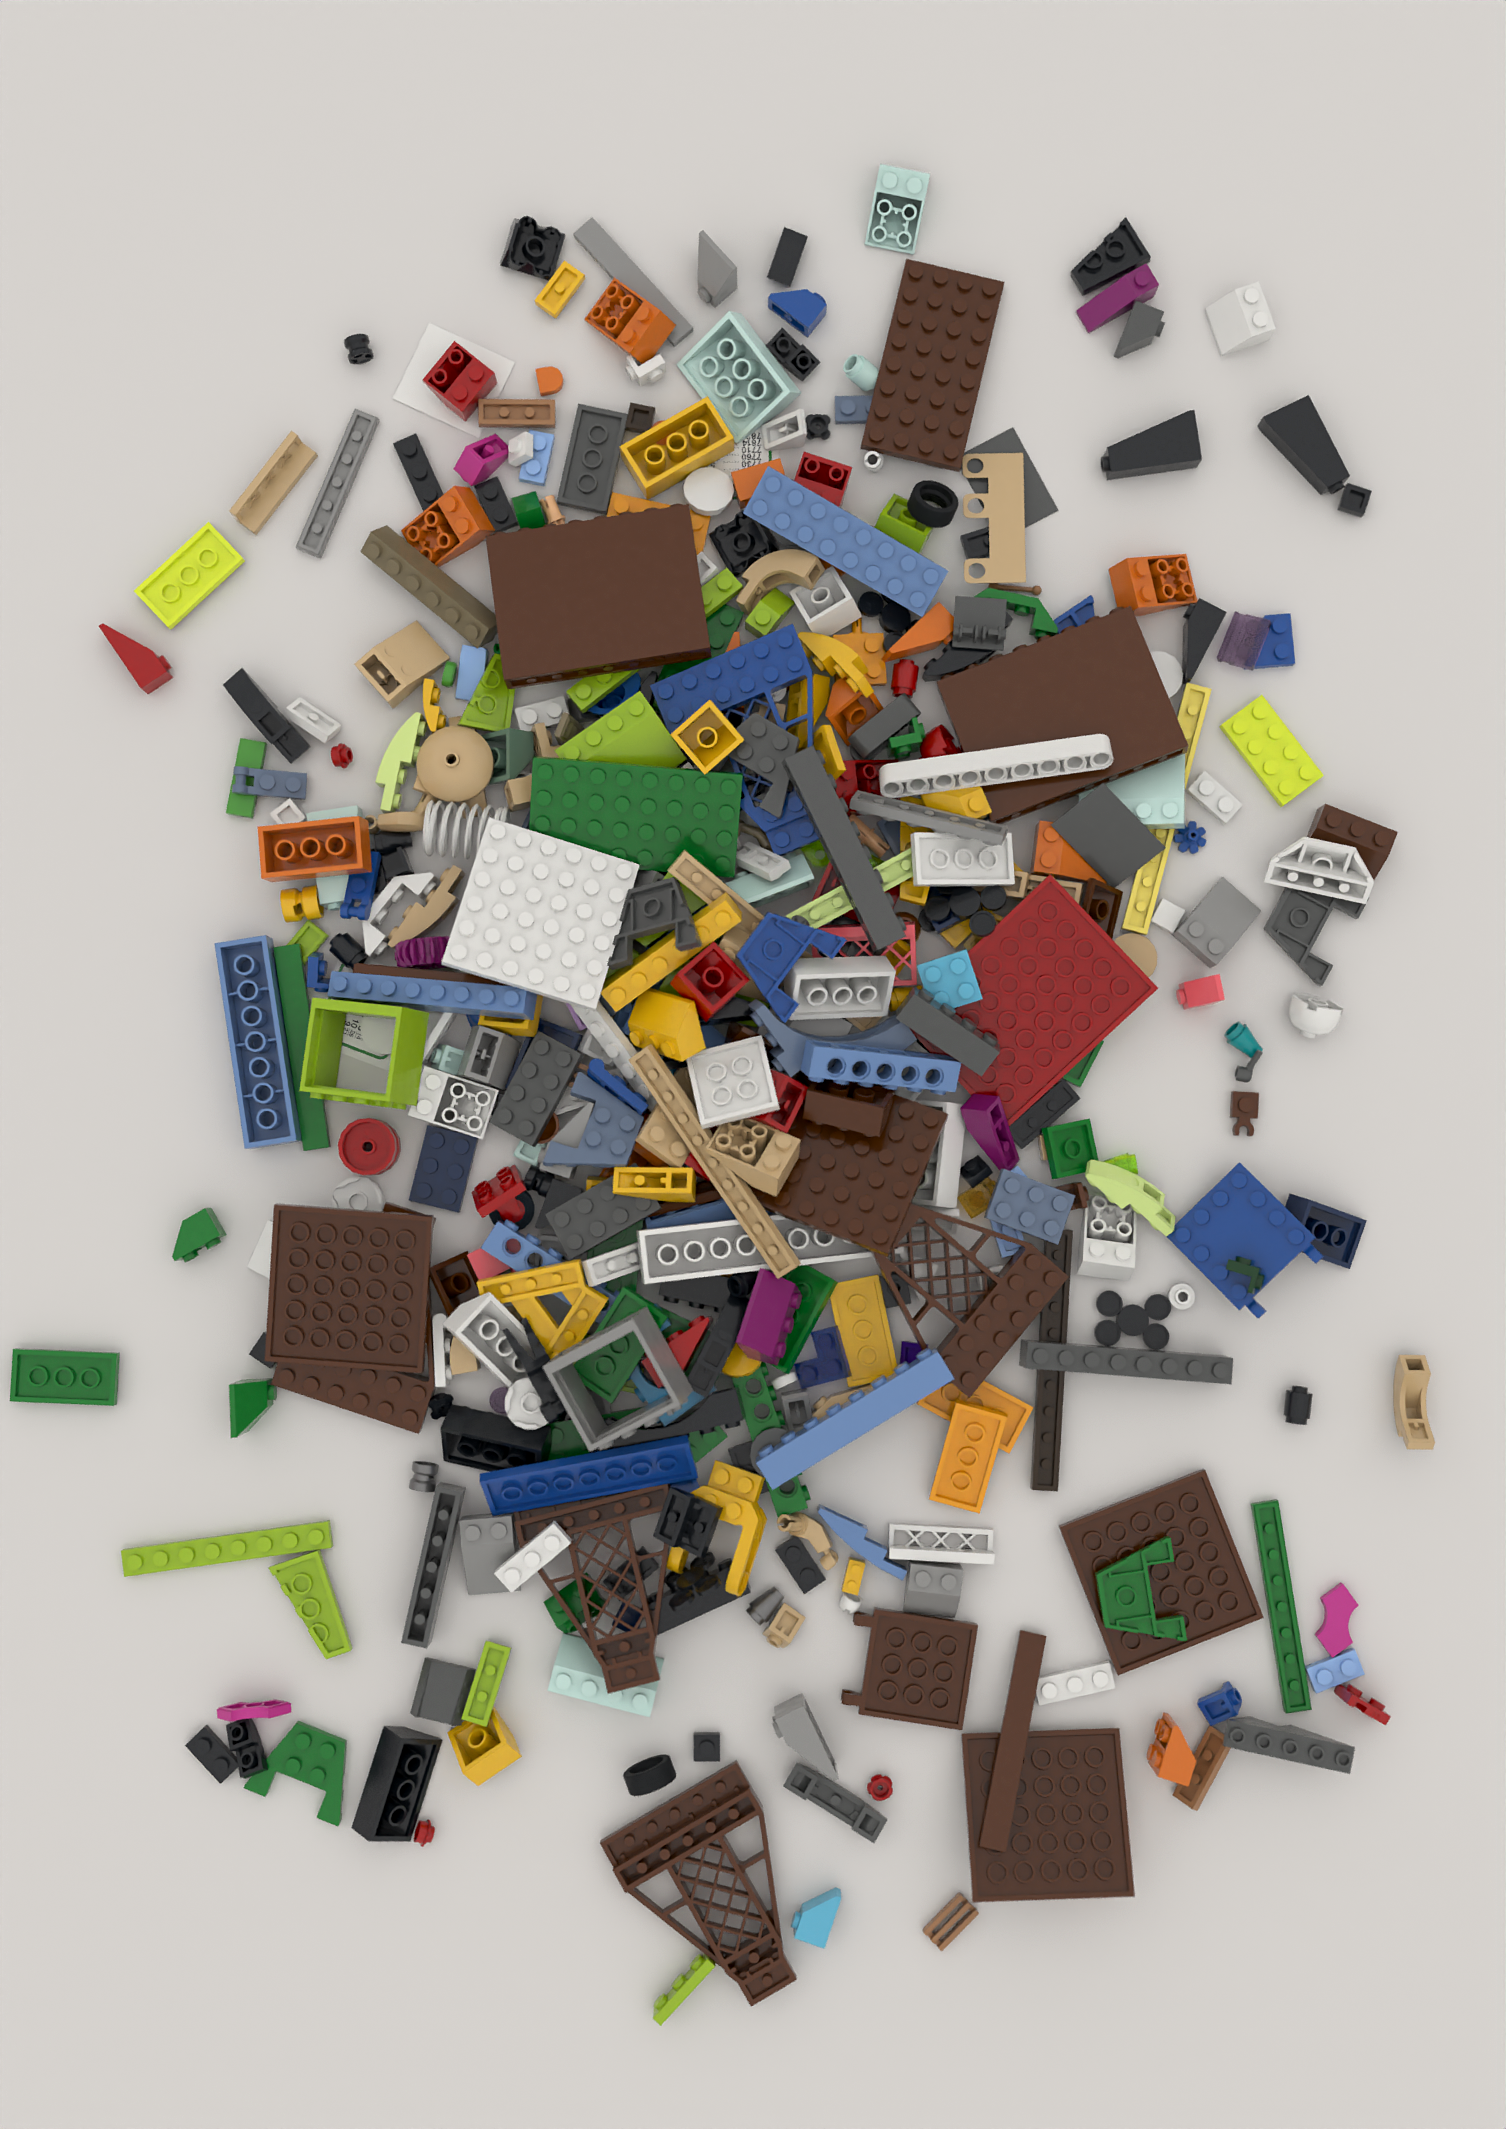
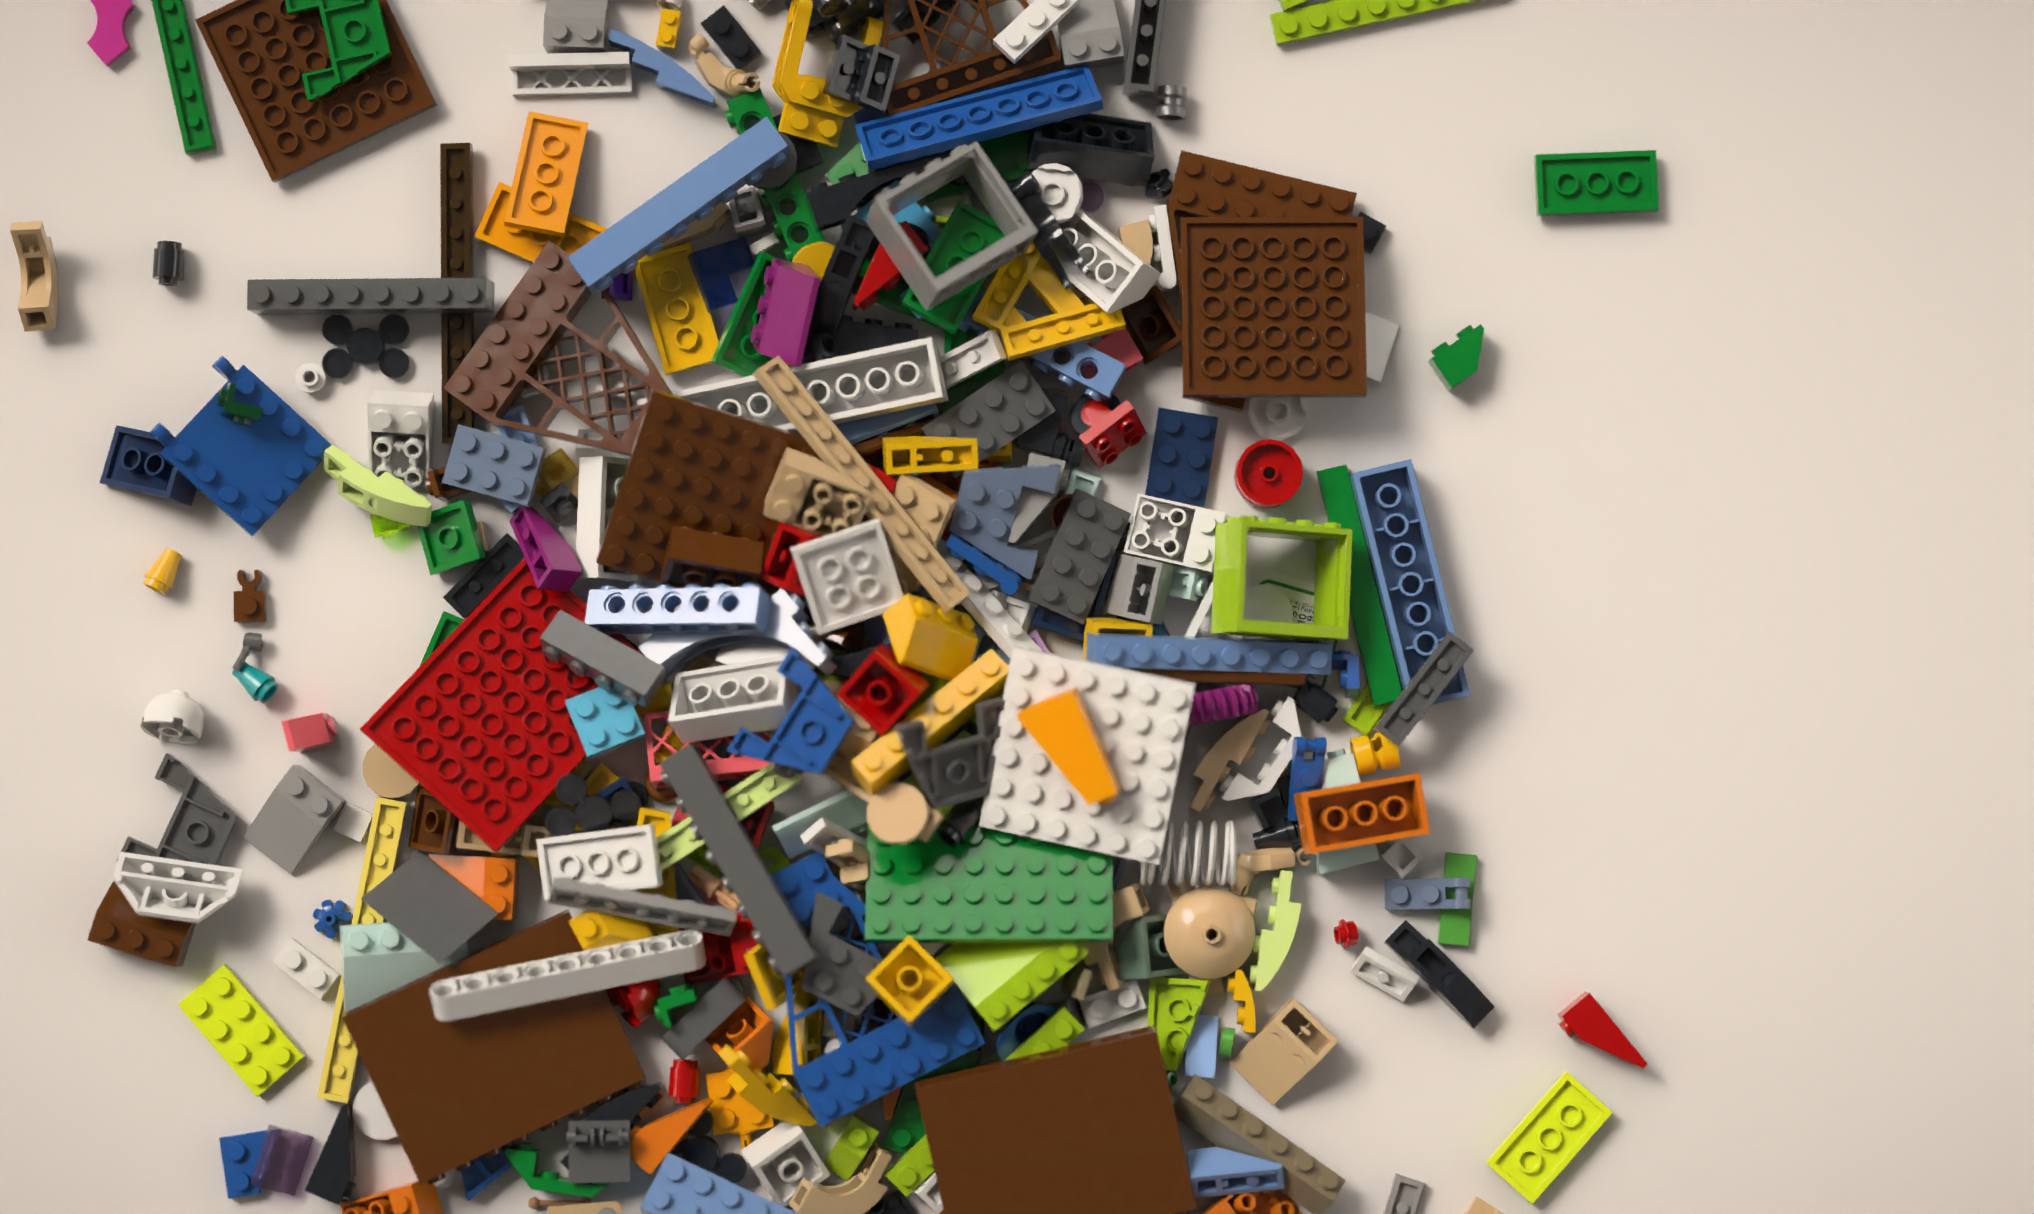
camera: 170 degrees right, 0 degrees up
green slope [229,1378,277,1438] -> none
black brick [879,1271,912,1308] -> none
none -> yellow cone [143,547,182,595]
none -> tan bracket [825,839,870,886]
none -> tan tile [867,783,929,845]
none -> black cone [938,803,981,848]
none -> light orange slope [1016,686,1121,806]
none -> medium blue slope [1188,1147,1285,1198]
none -> dark grey plate [1374,631,1474,747]

